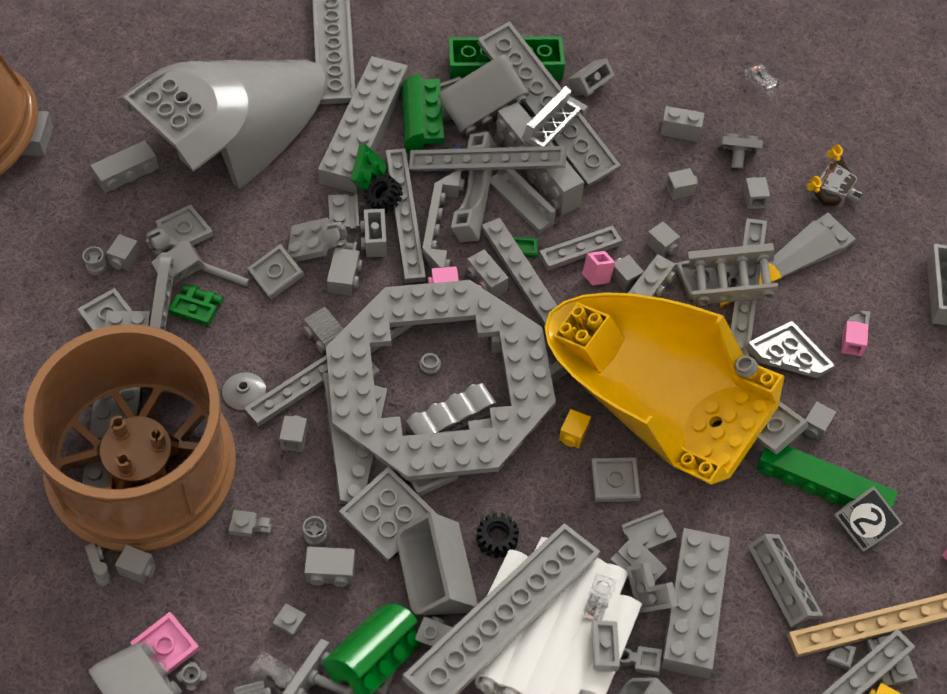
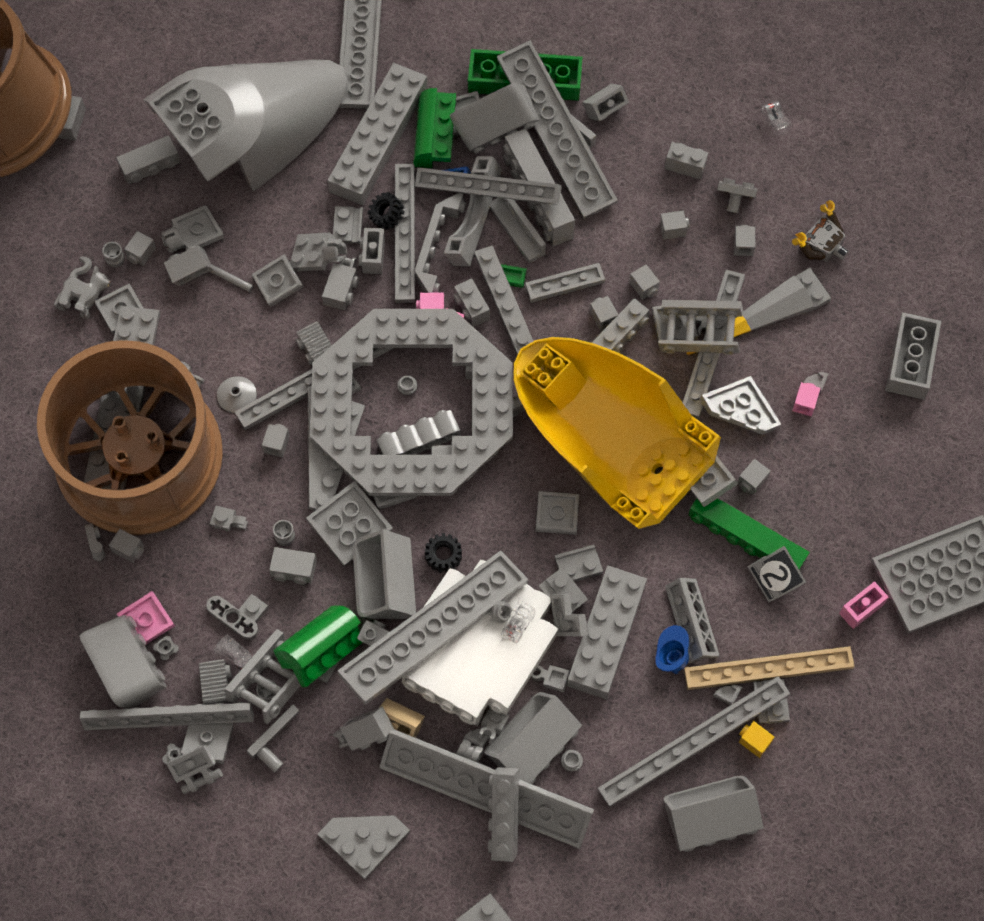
camera: 10 degrees right, 10 degrees up
light grey beam [150,256,175,331] -> none
green plate [168,285,224,327] -> none
green plate [350,144,387,190] -> none
light grey fence [522,86,581,147] -> none
yellow brick [559,409,591,448] -> none
bright pink brick [582,251,615,286] -> none
light grey plate [591,620,620,671] -> none
light grey plate [735,356,758,378] -> none
none -> light grey animal [54,256,110,319]
none -> light grey beam [206,596,259,640]
none -> light grey plate [492,601,513,622]
none -> blue piece [655,625,689,674]

